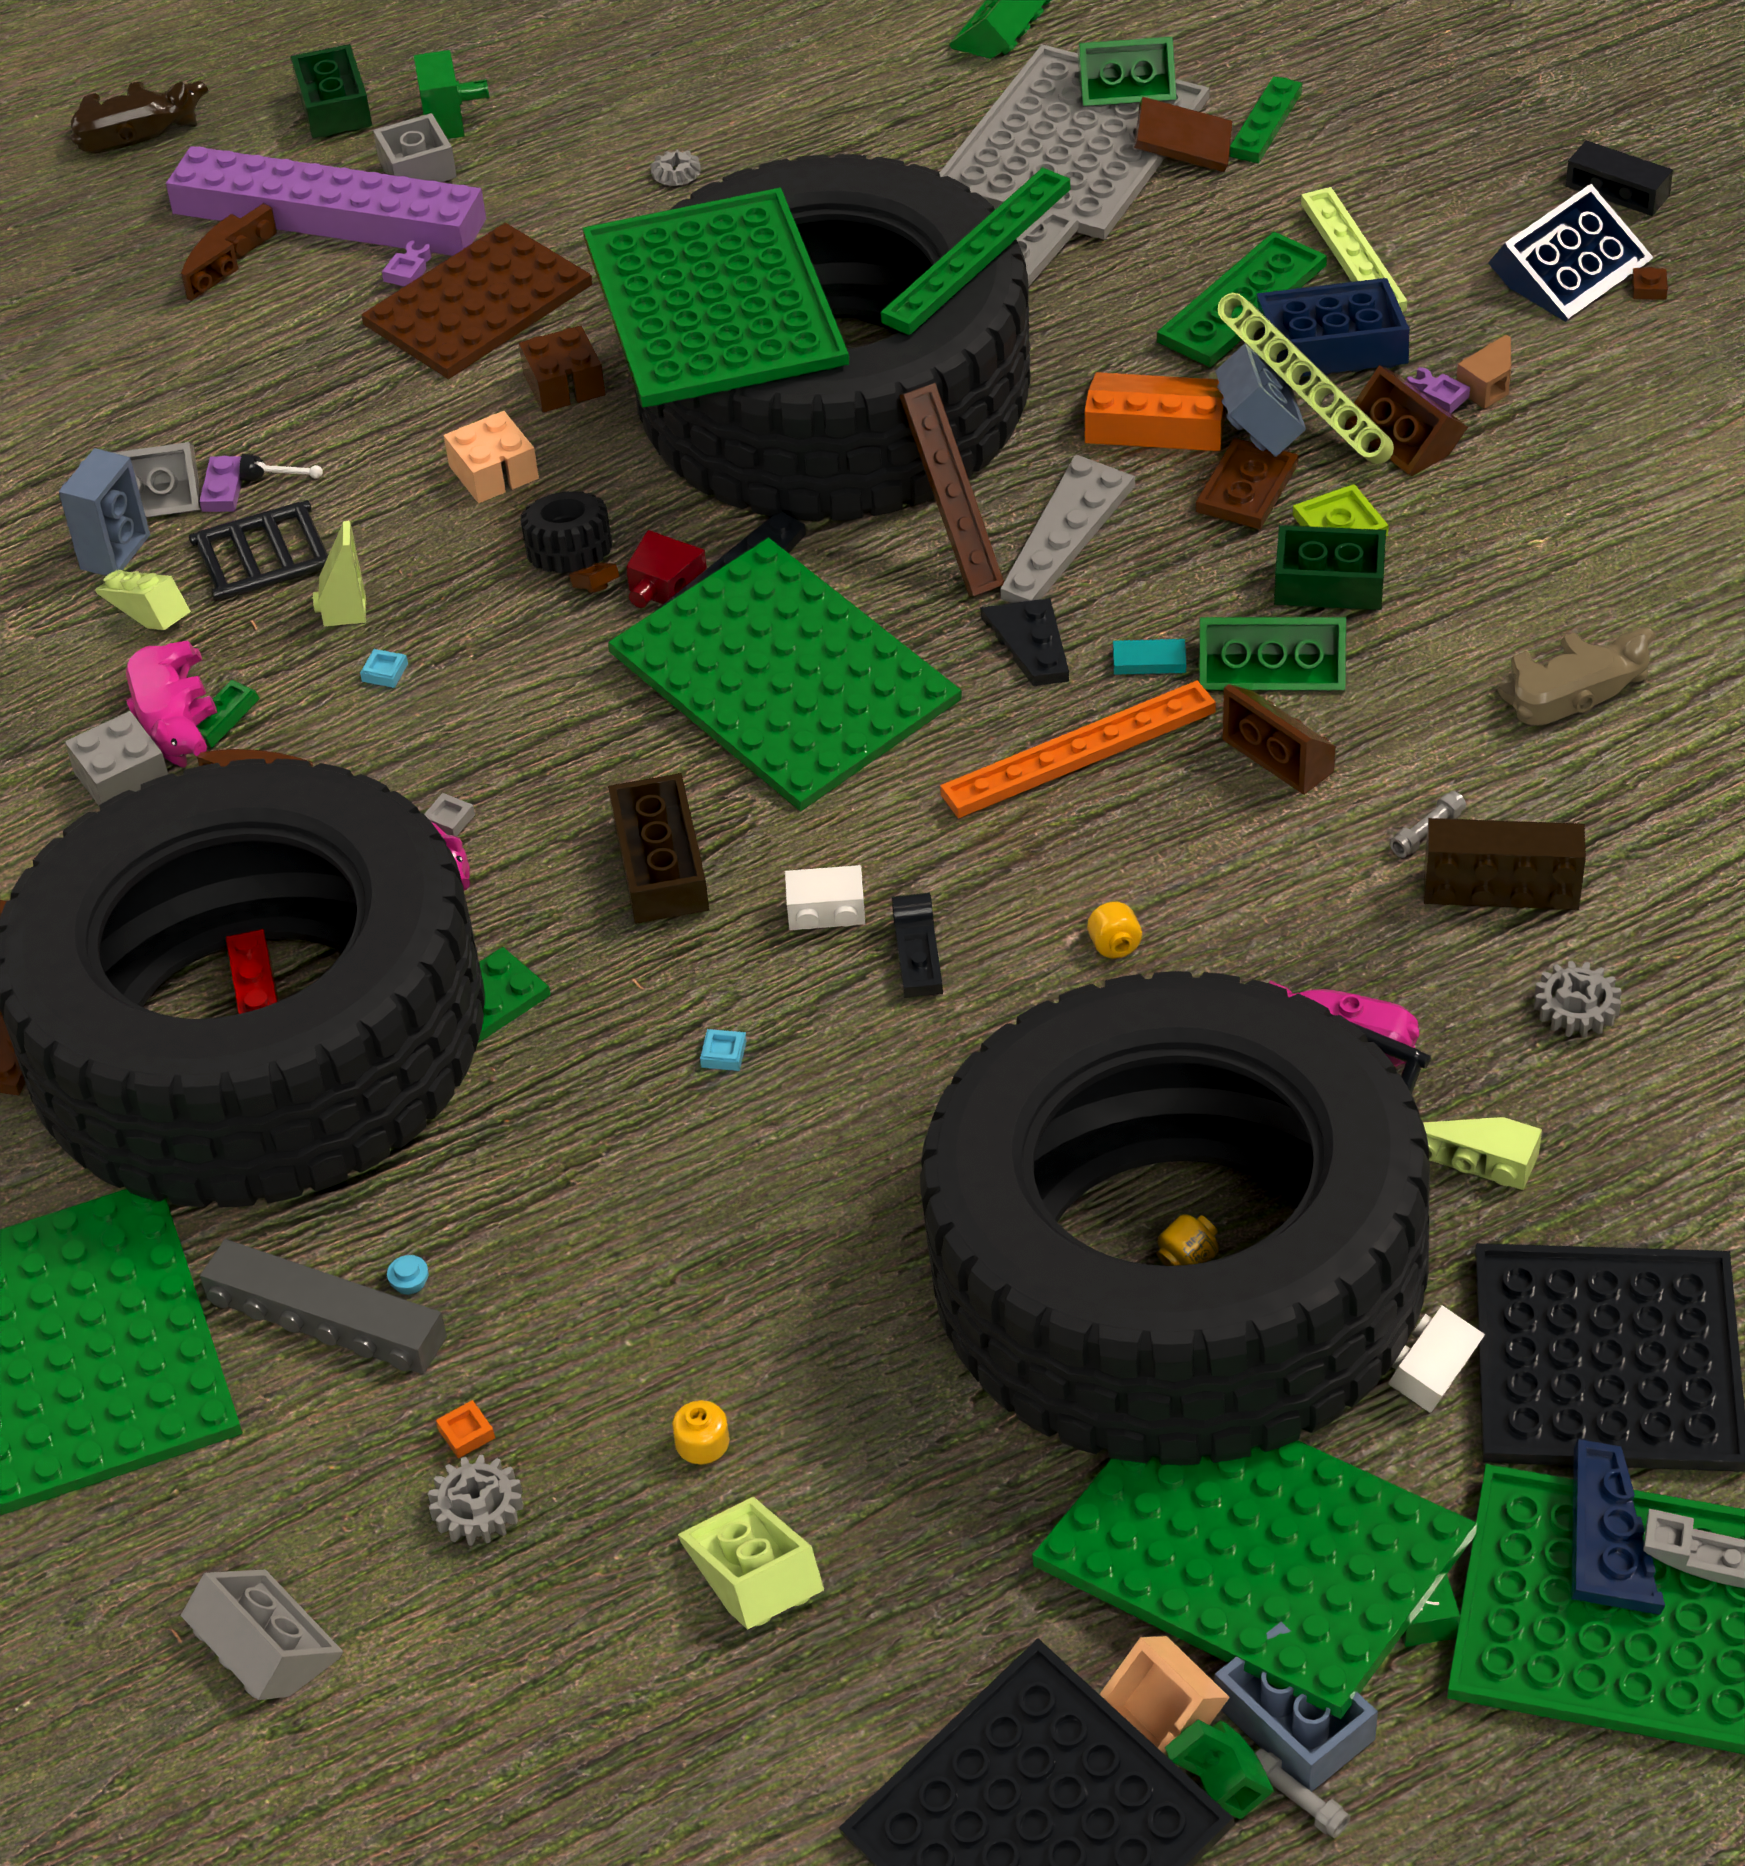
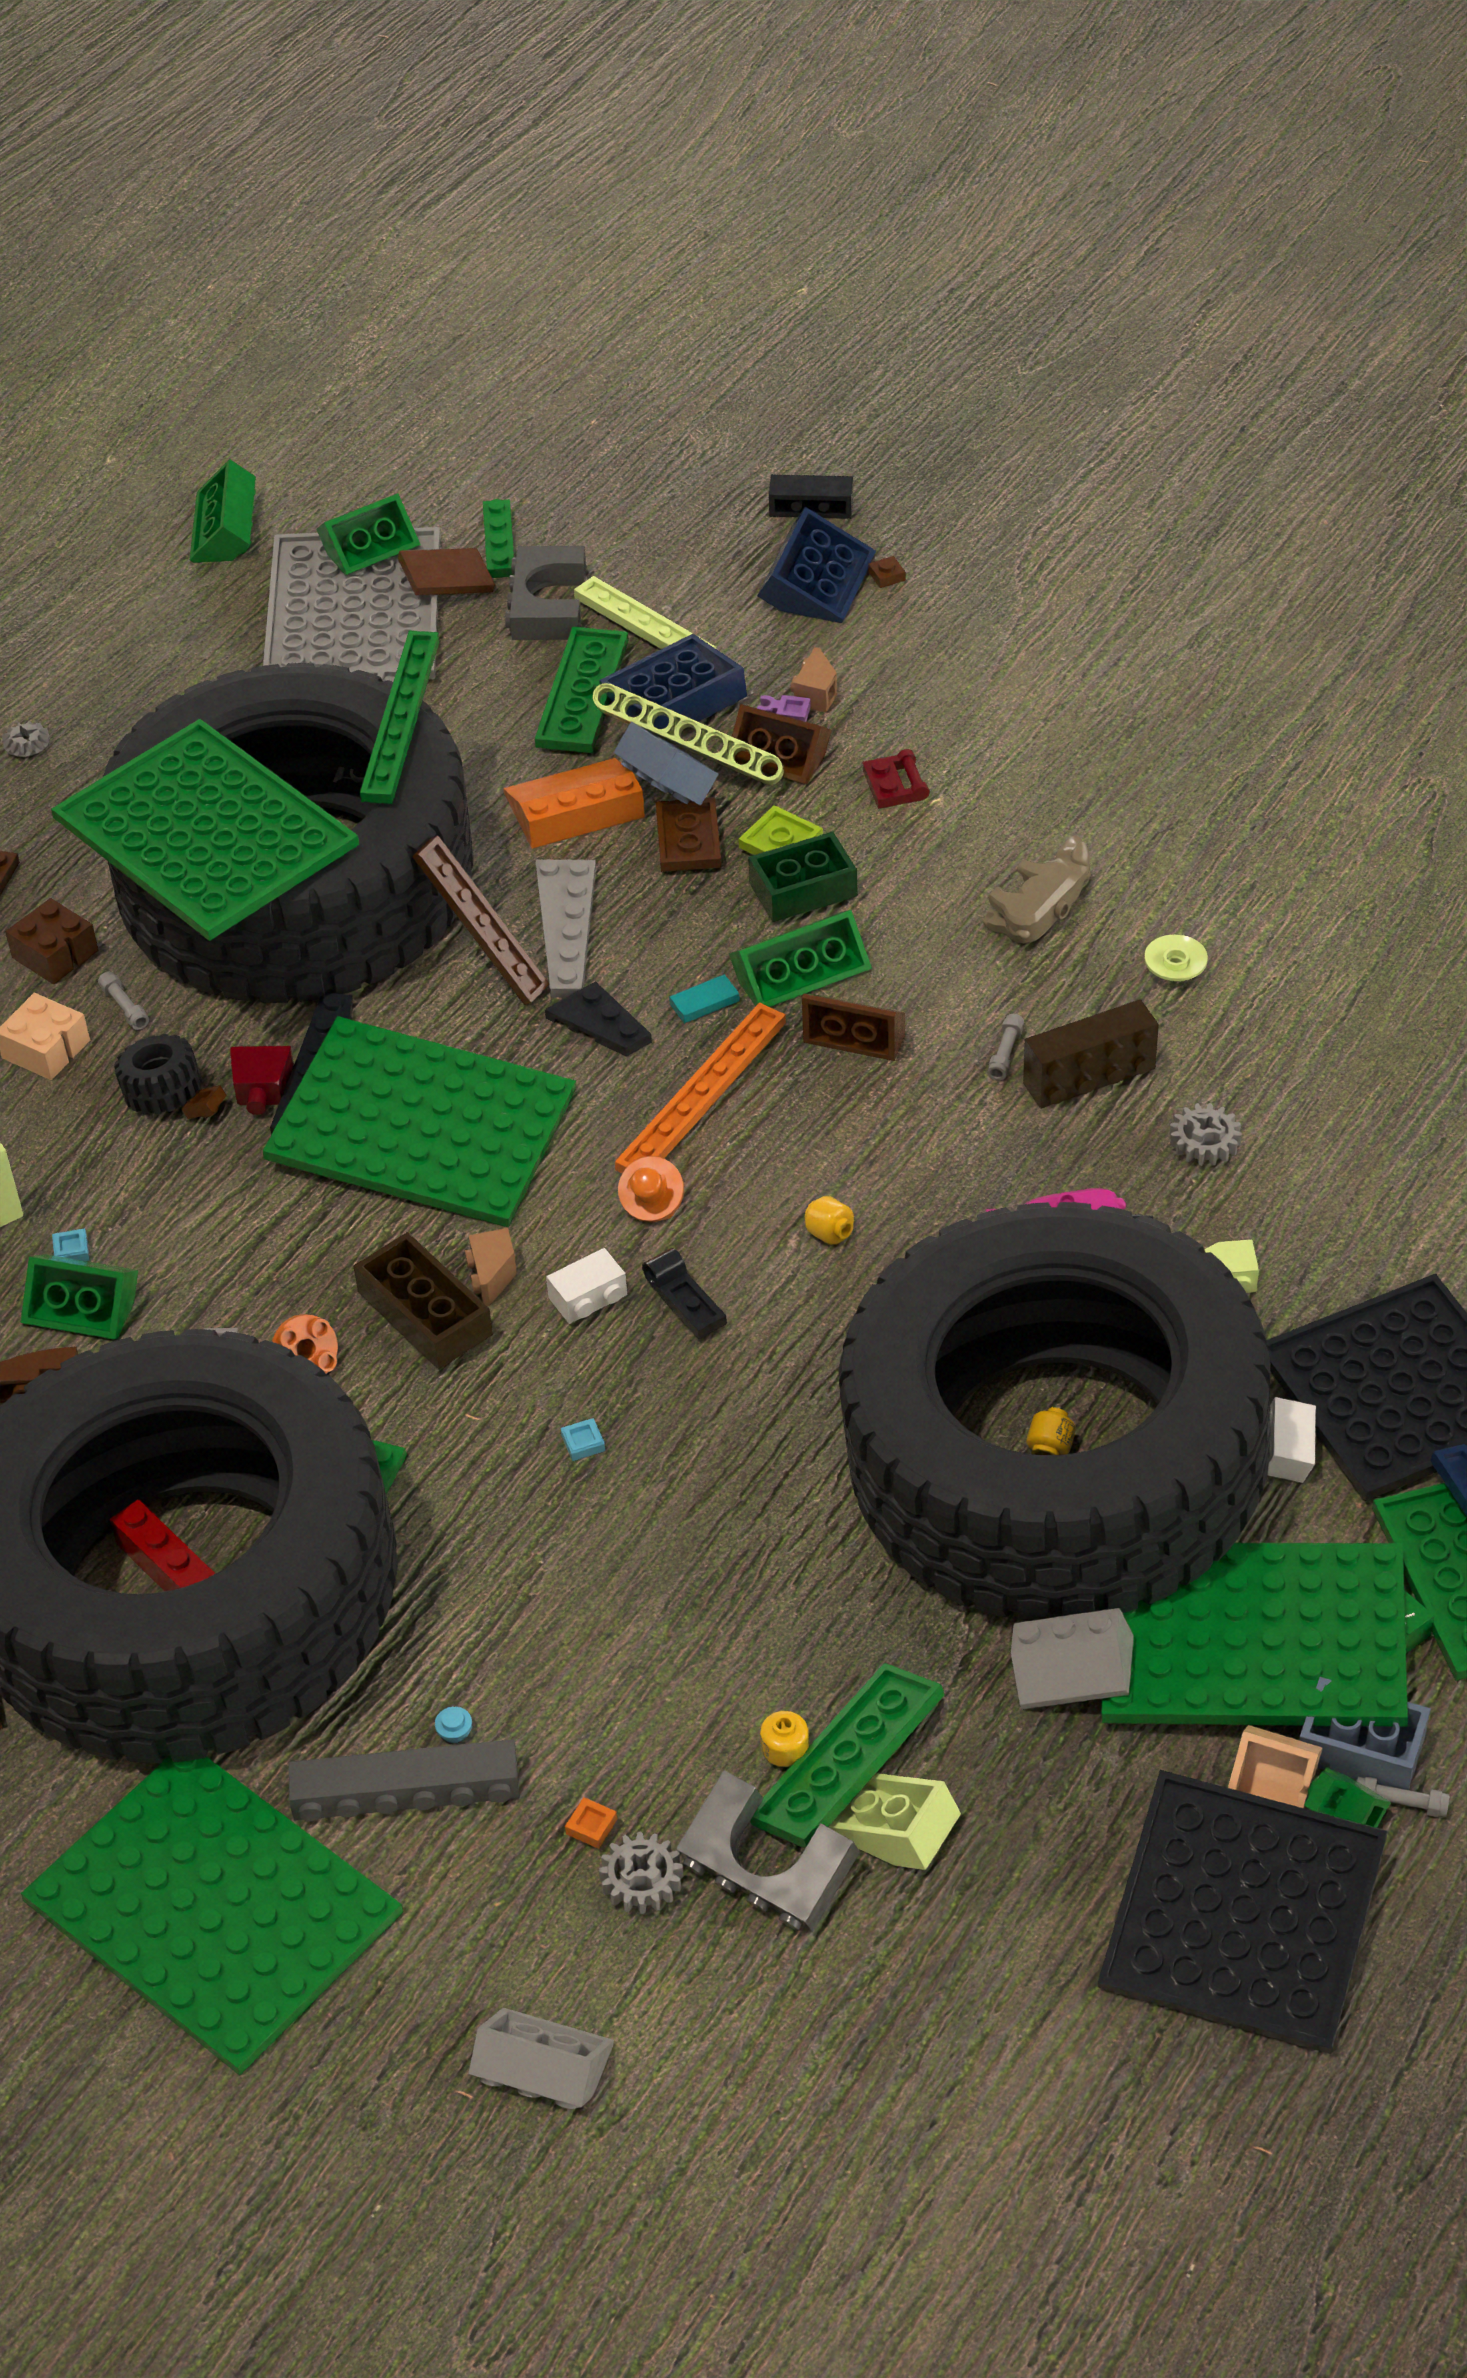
camera: 30 degrees left, 0 degrees up
none -> green slope [20,1254,138,1339]
none -> light grey bar [98,971,149,1030]
none -> orange plate [272,1314,338,1374]
none -> medium nougat slope [464,1228,517,1306]
none -> dark grey arch [505,546,586,640]
none -> orange plate [618,1156,684,1222]
none -> arch [676,1770,860,1932]
none -> green plate [750,1663,945,1848]
none -> dark red plate [862,749,930,809]
none -> light grey slope [1011,1608,1134,1709]
none -> yellowish green dish [1144,934,1208,981]

